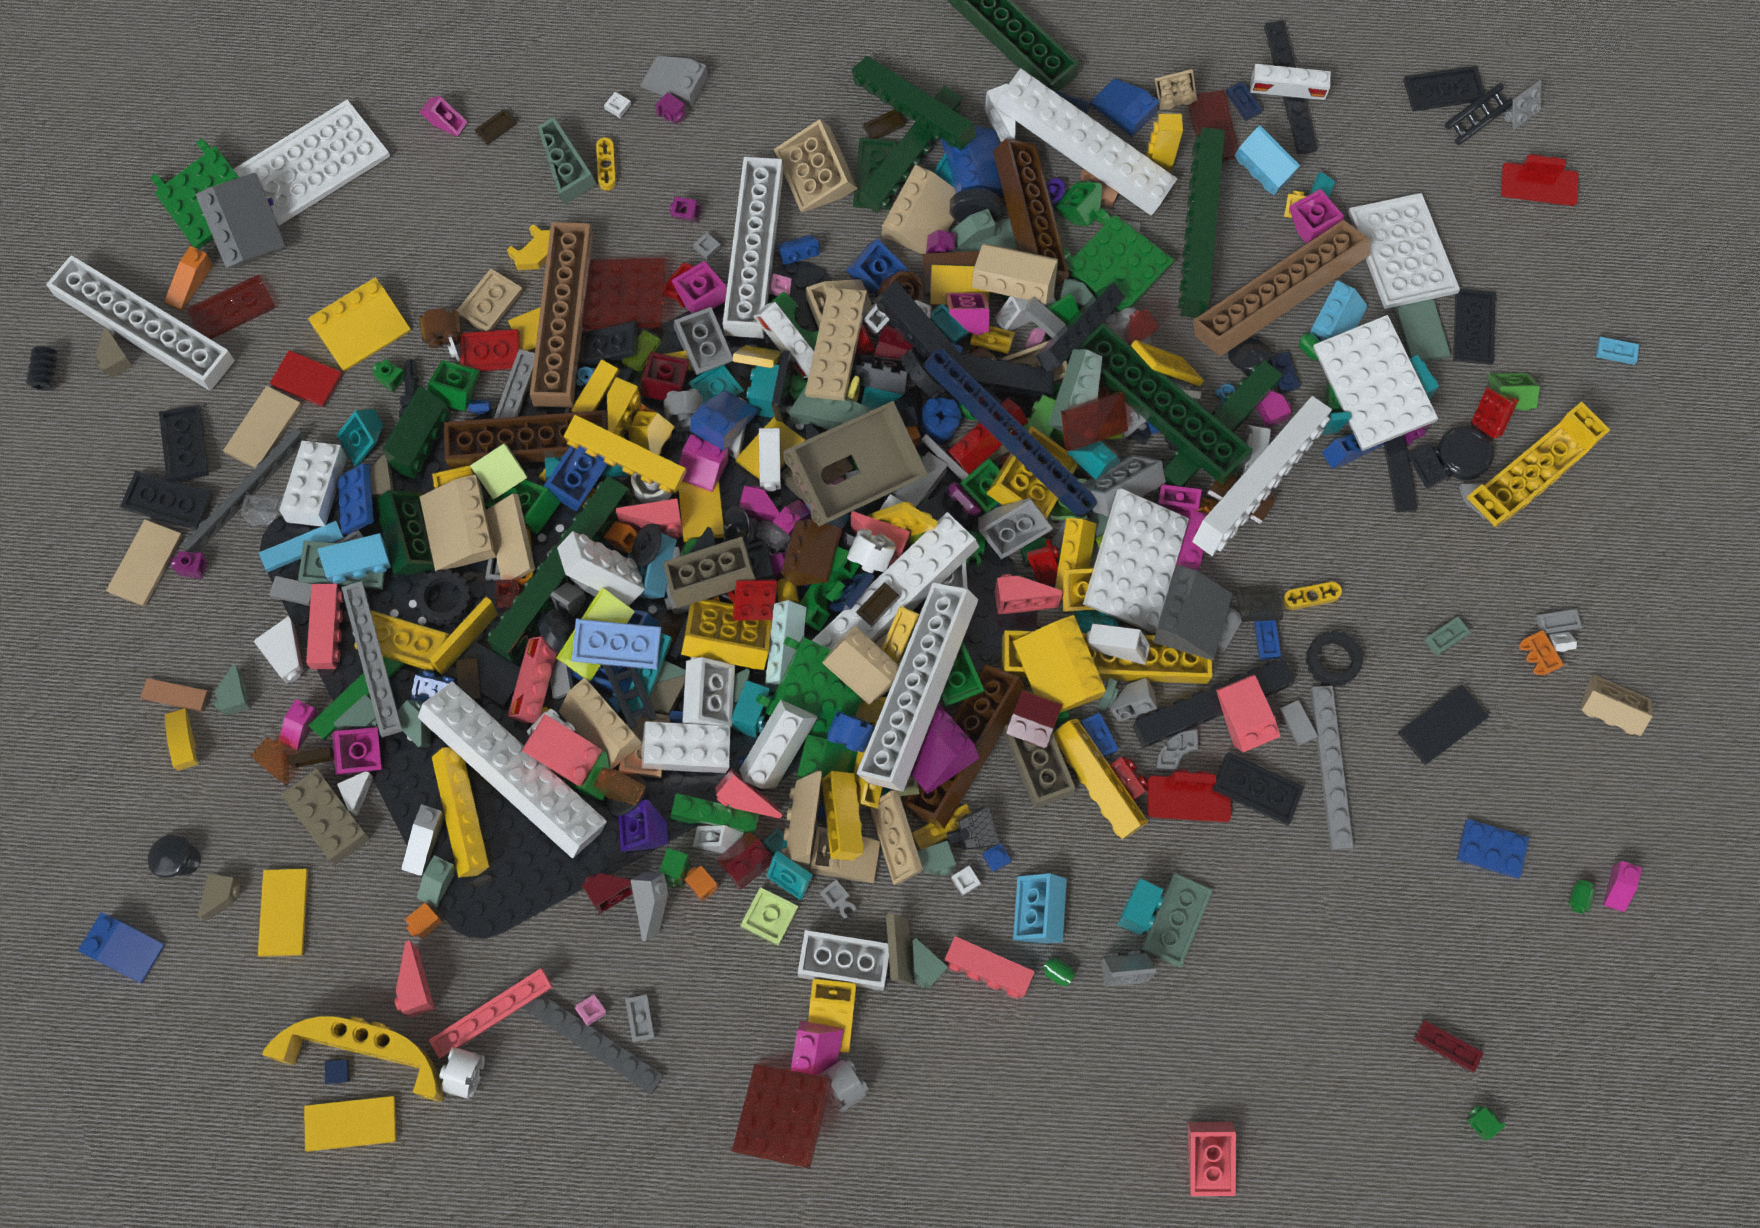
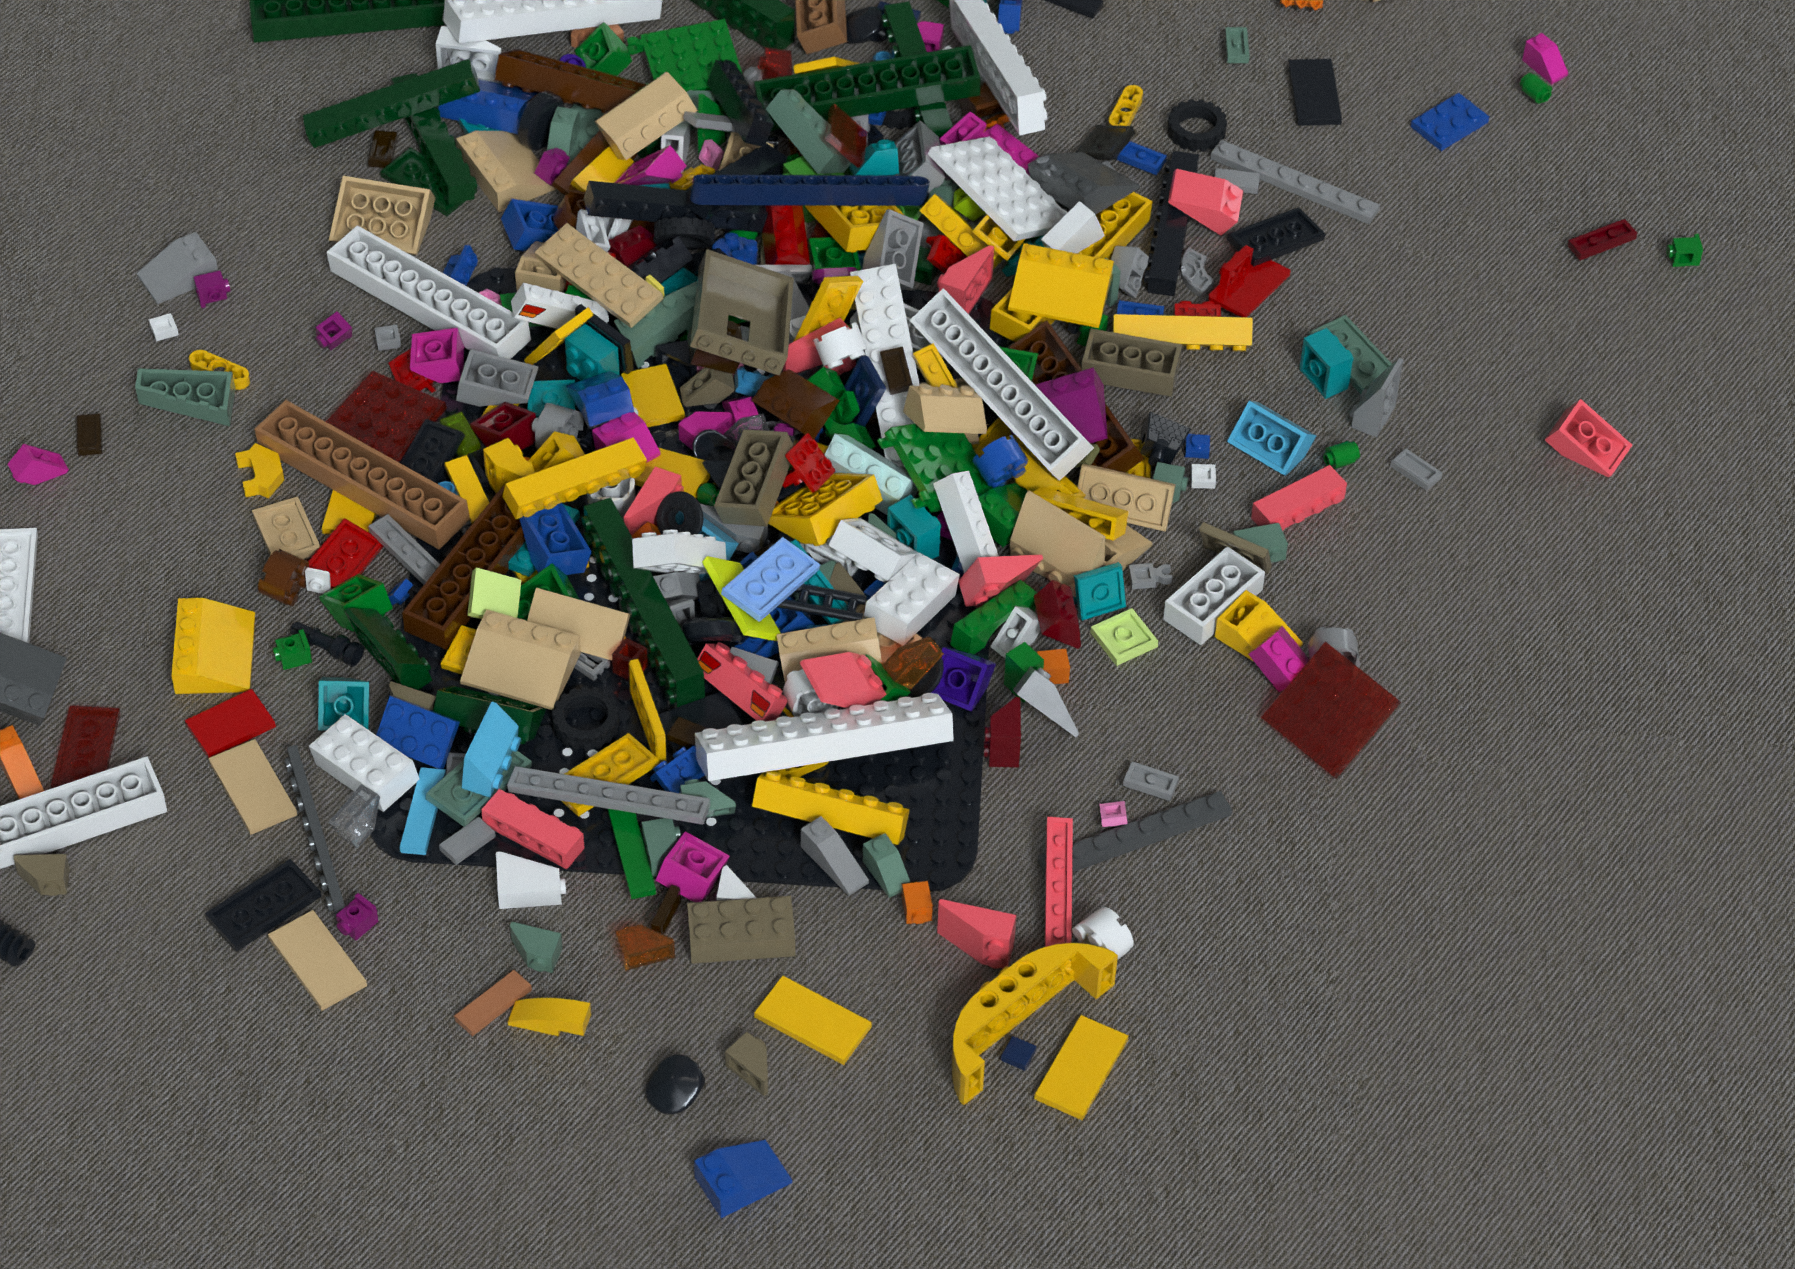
camera: 55 degrees left, 20 degrees down
black tile [159,405,209,483] -> none
dark pink slope [279,699,320,751] -> none
white slope [759,428,781,491] -> none
dark red slope [1006,690,1062,748] -> none
none -> light grey tile [1390,448,1443,491]

